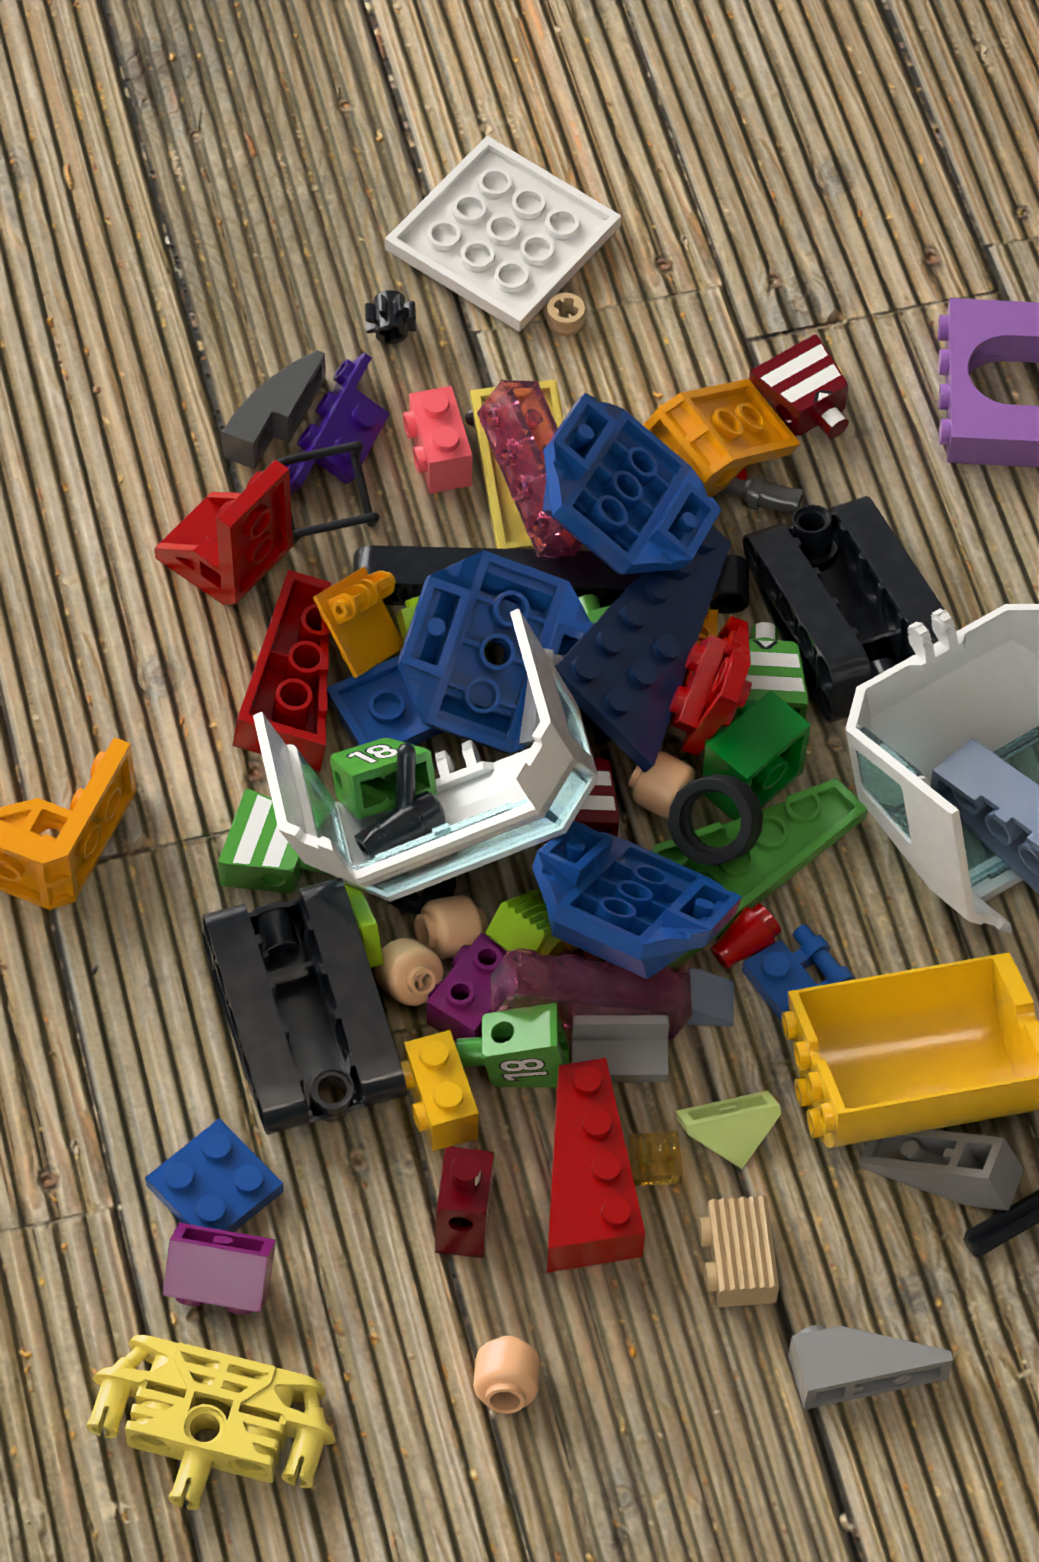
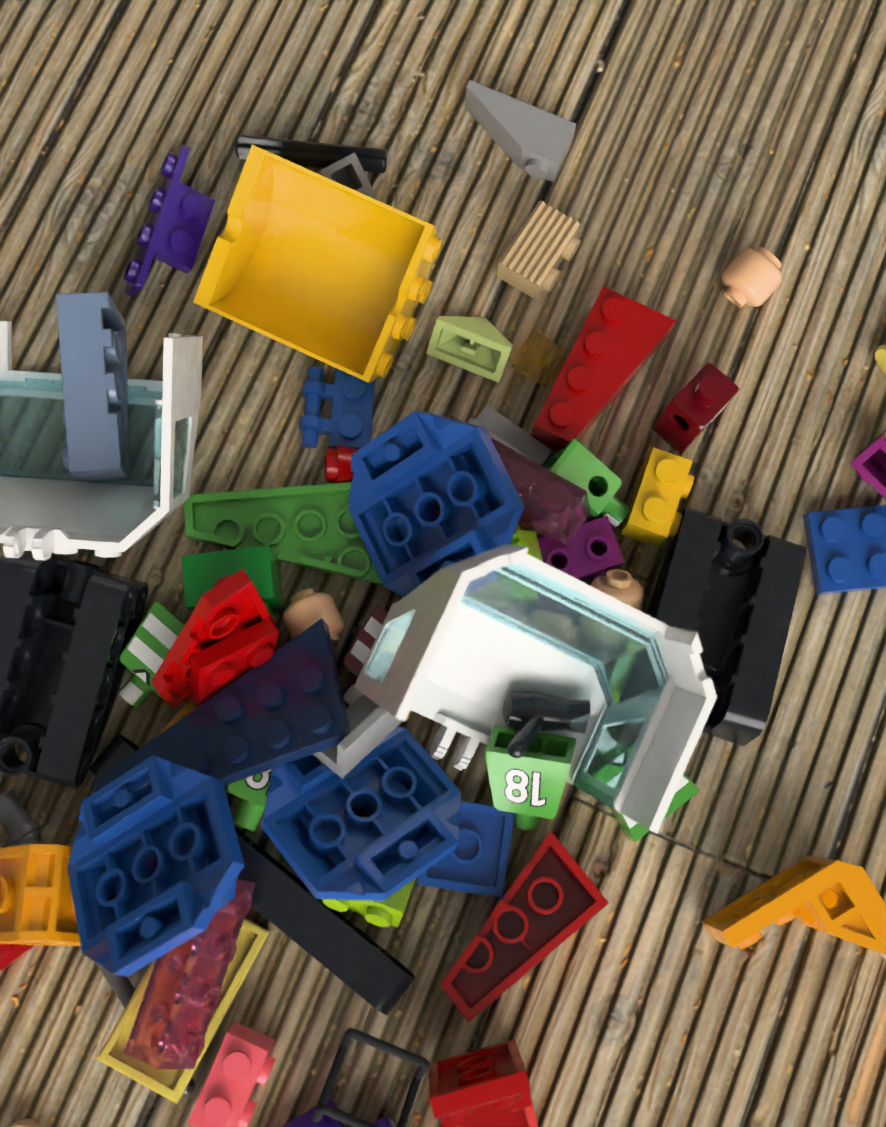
camera: 145 degrees left, 20 degrees up
light orange hinge [313,566,403,678] -> none
black tyre [668,774,763,866] -> none

